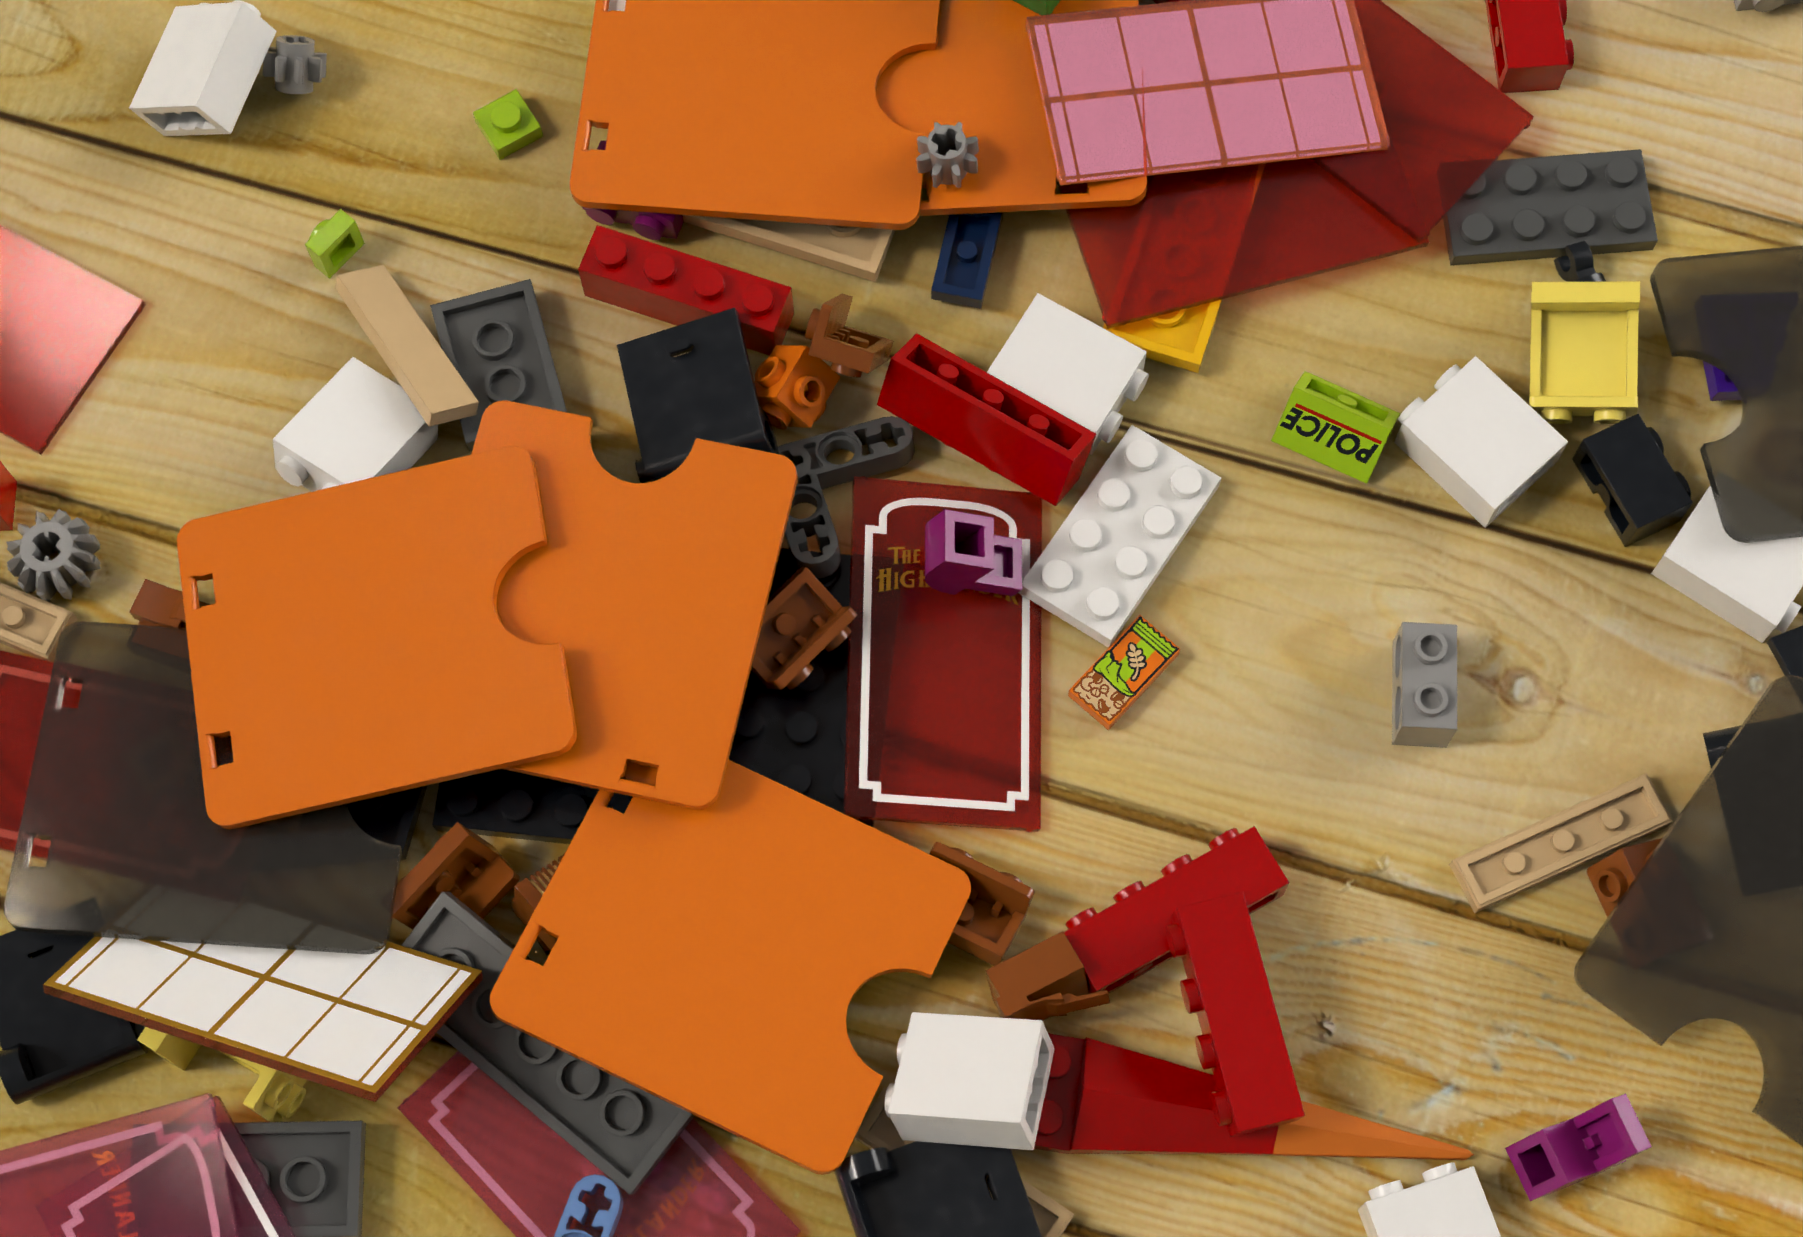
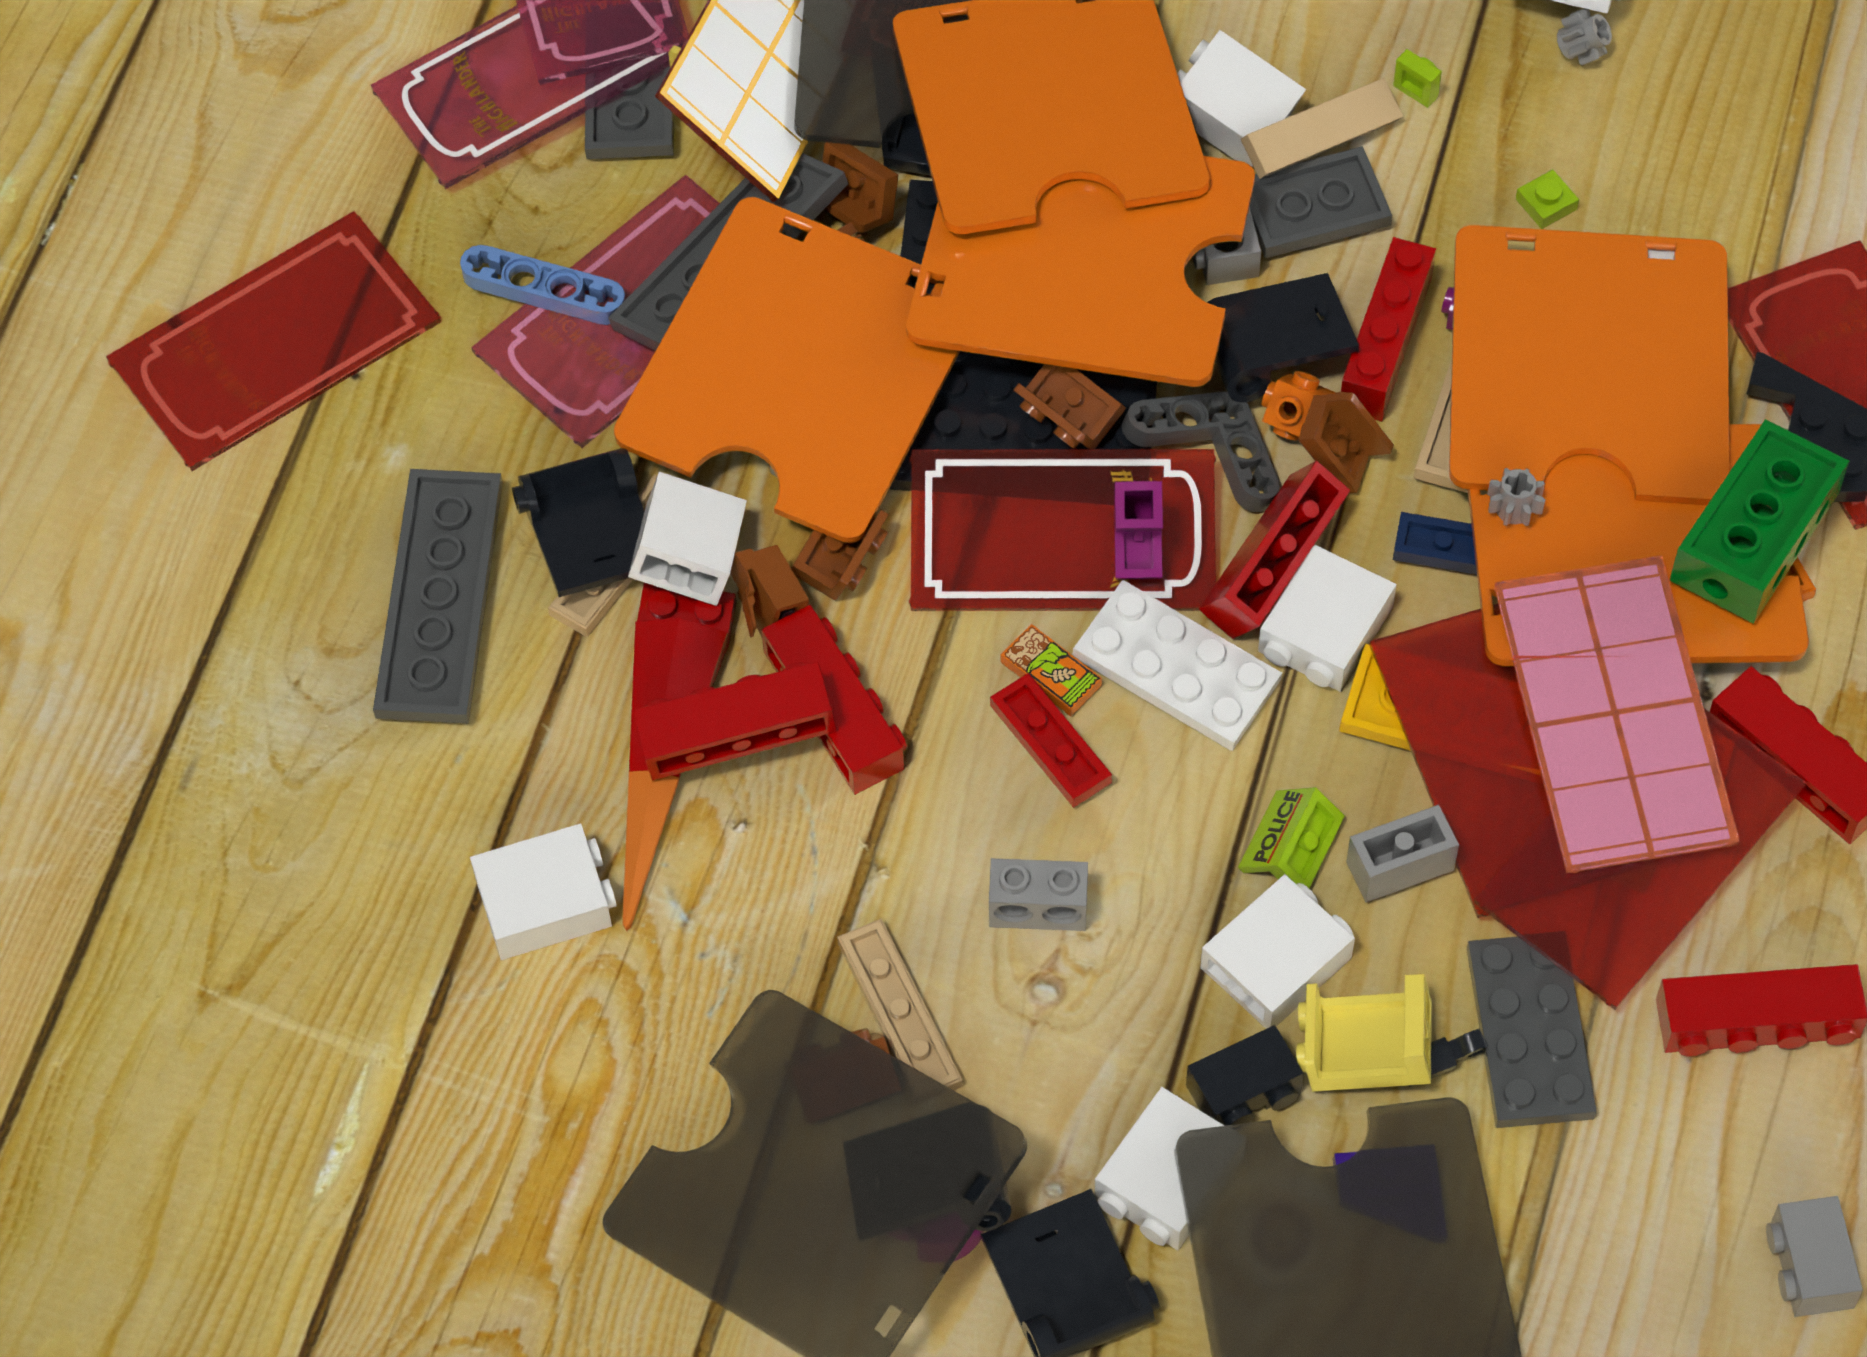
camera: 90 degrees right, 10 degrees down
magenta brick [1505,1093,1652,1201] -> none
none -> red plate [990,673,1112,808]
none -> light grey brick [1346,805,1459,903]

